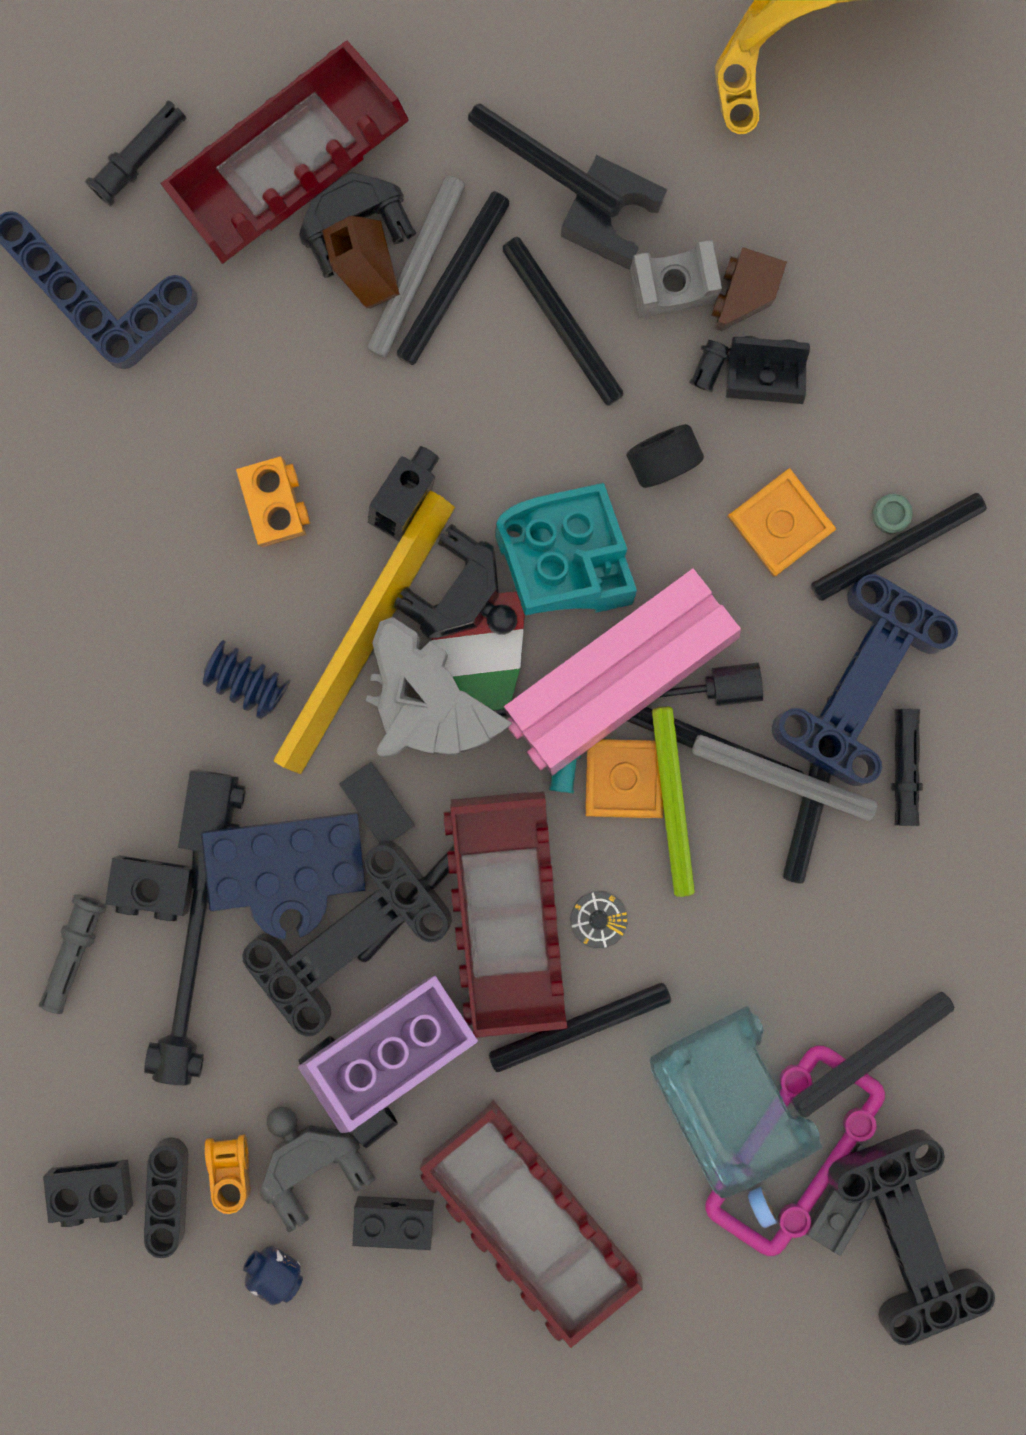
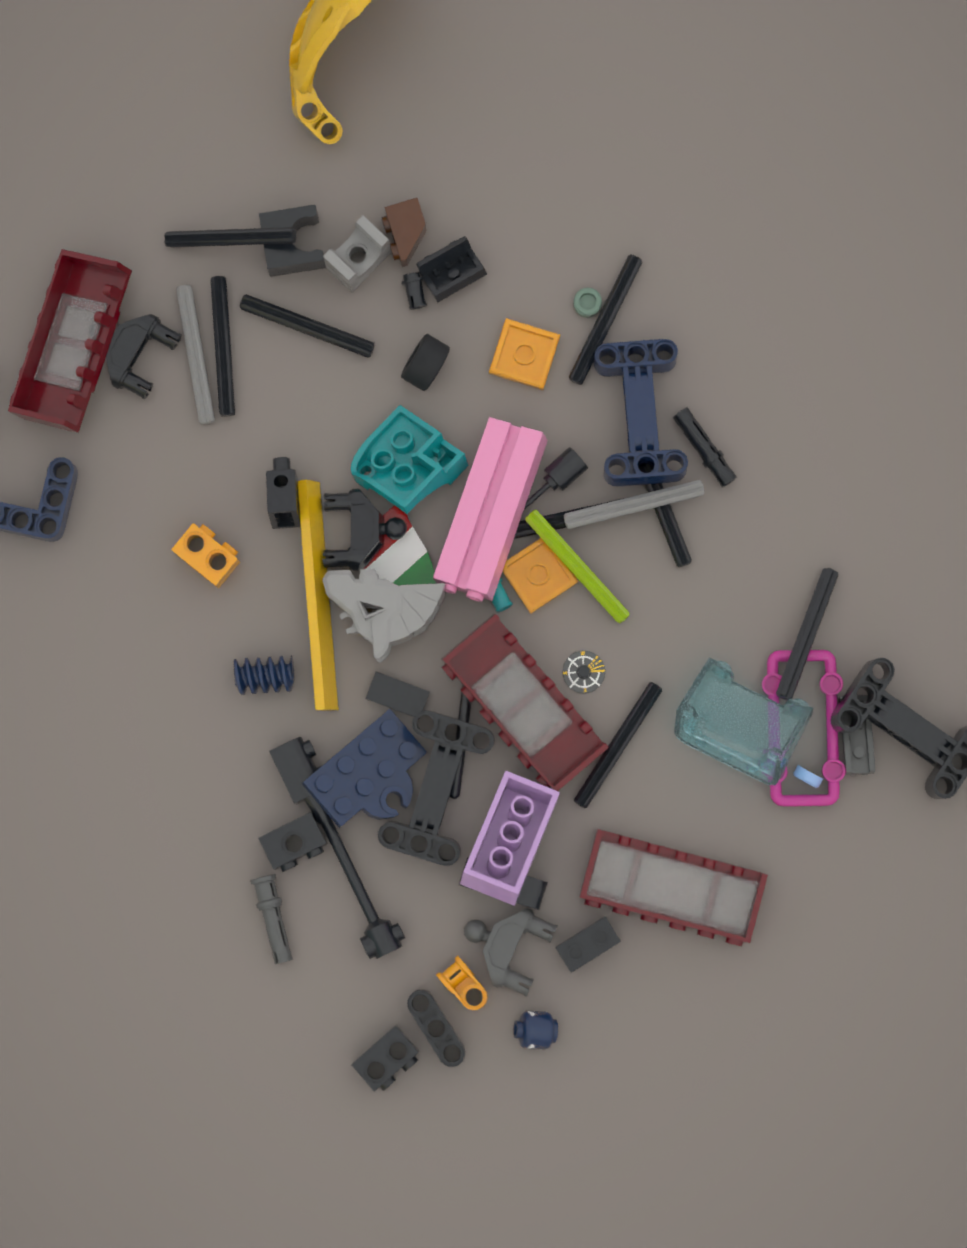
camera: 30 degrees left, 5 degrees down
reddish brown slope [322,215,400,309] -> none

